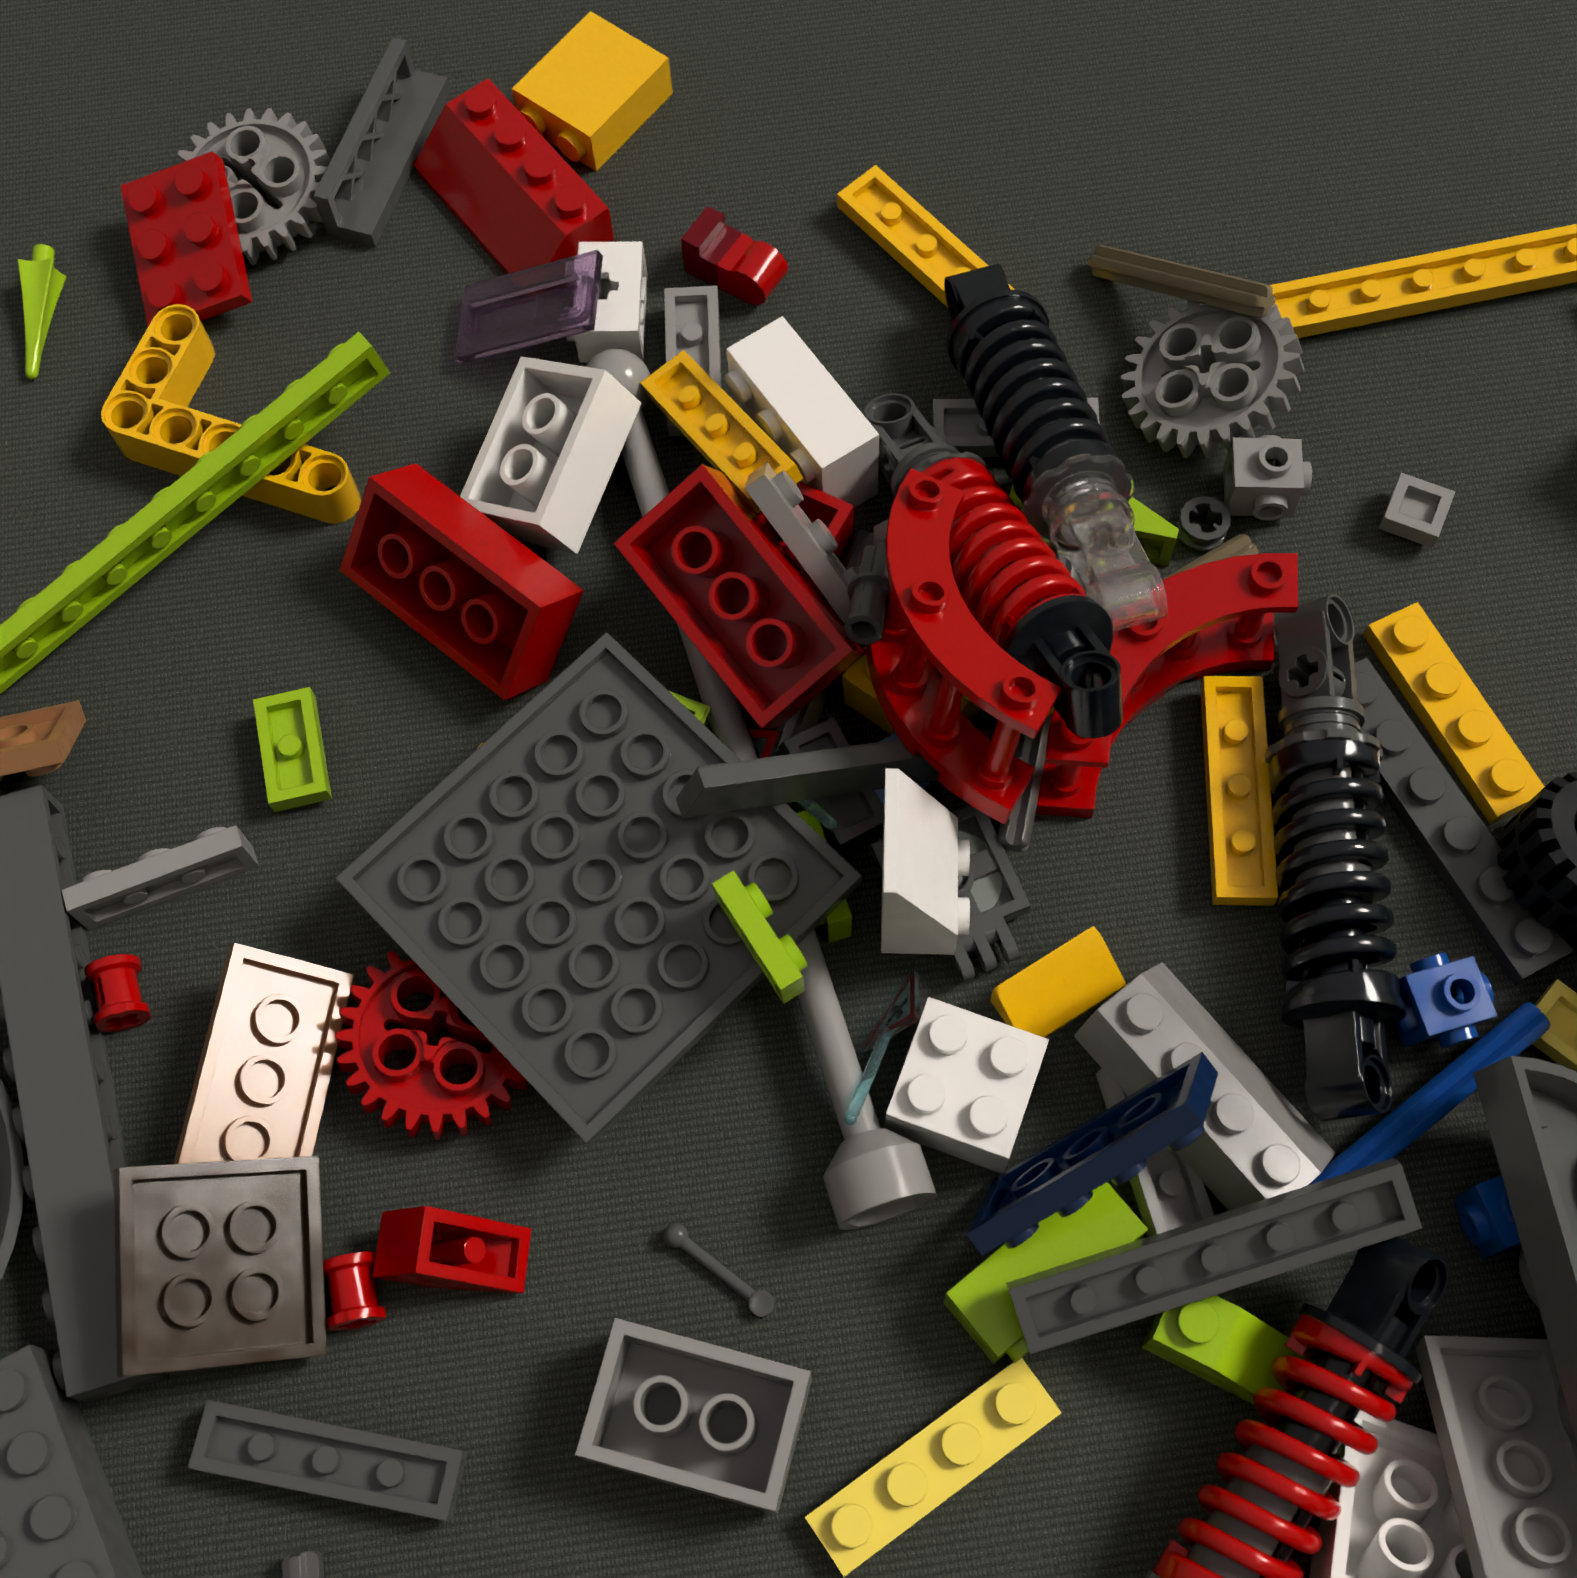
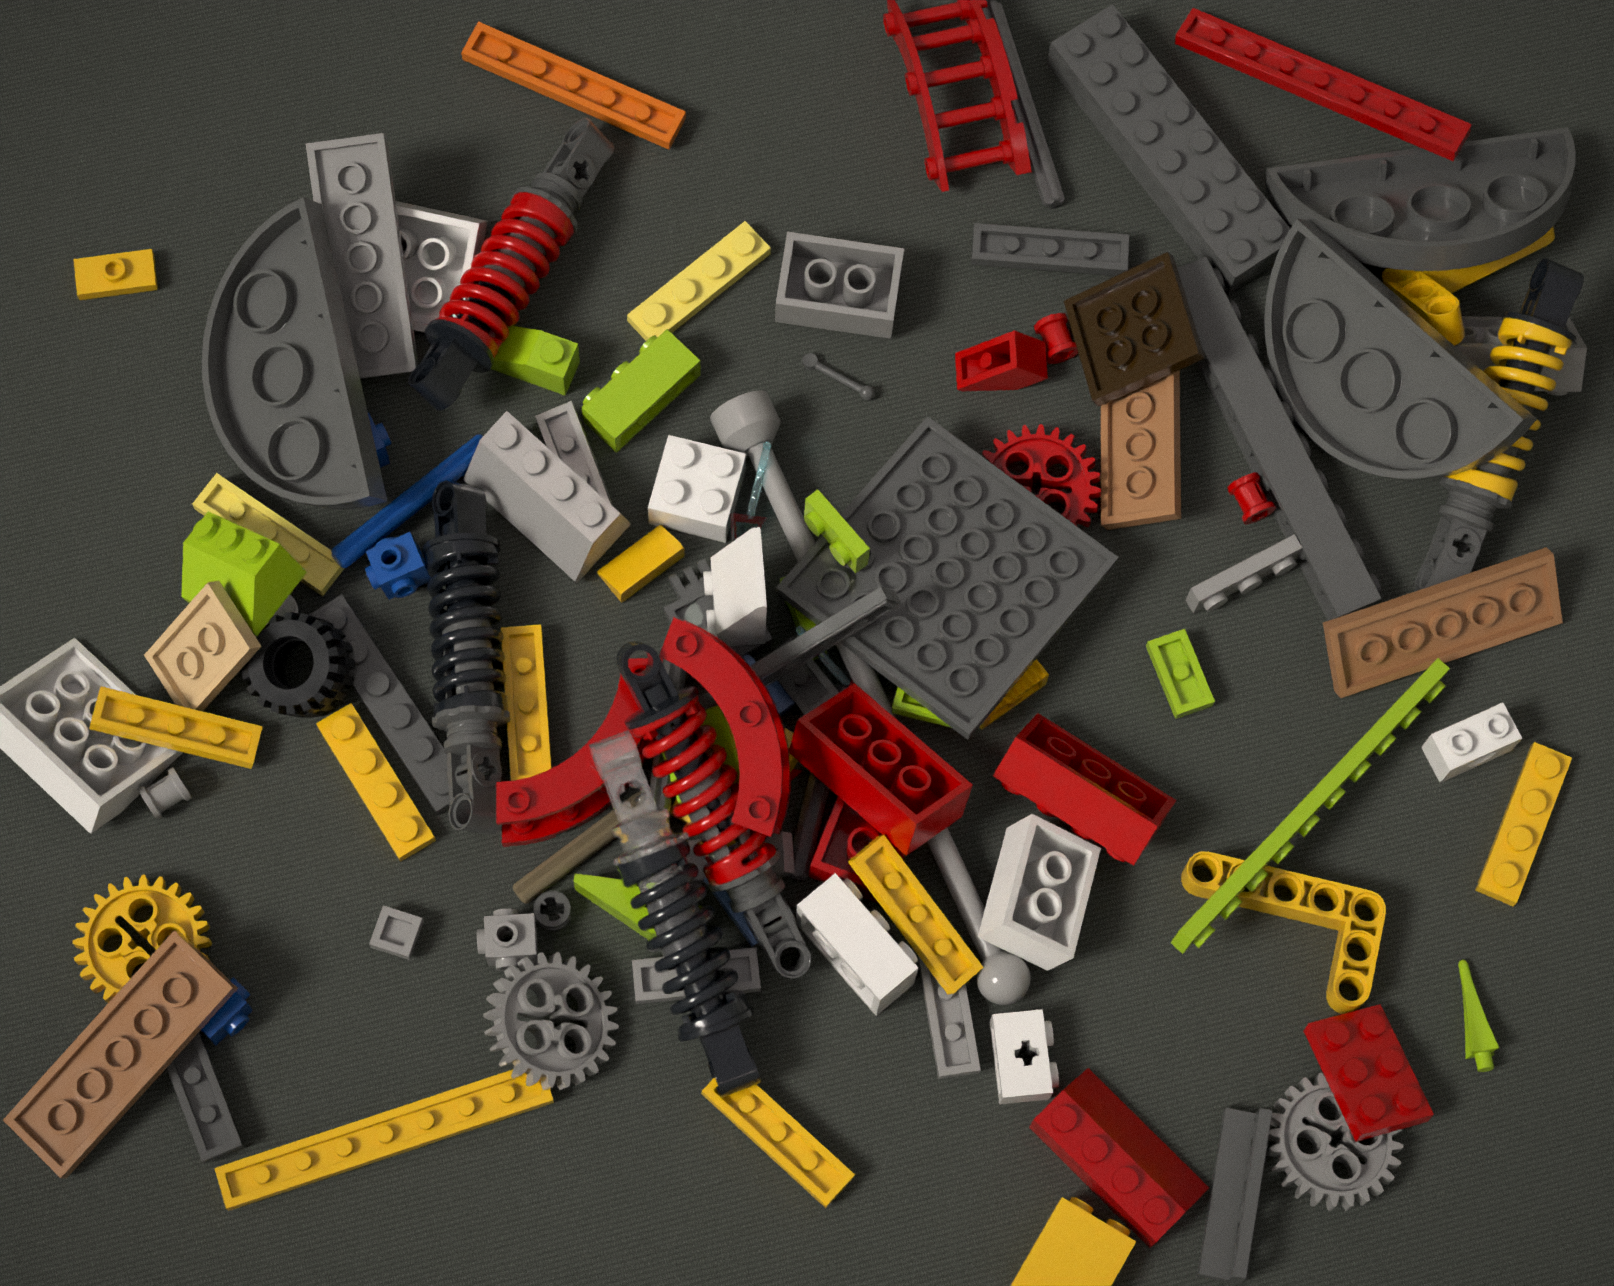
camera: 165 degrees right, 5 degrees up
piece [454,250,603,364] -> none
leg [681,206,788,305] -> none
light grey plate [745,462,858,624] -> none
dark grey axle [844,541,891,645] -> none
dark blue plate [966,1052,1218,1256] -> none
dark grey plate [1007,1158,1422,1355] -> none
dark tan axle [1088,245,1276,318] -> none

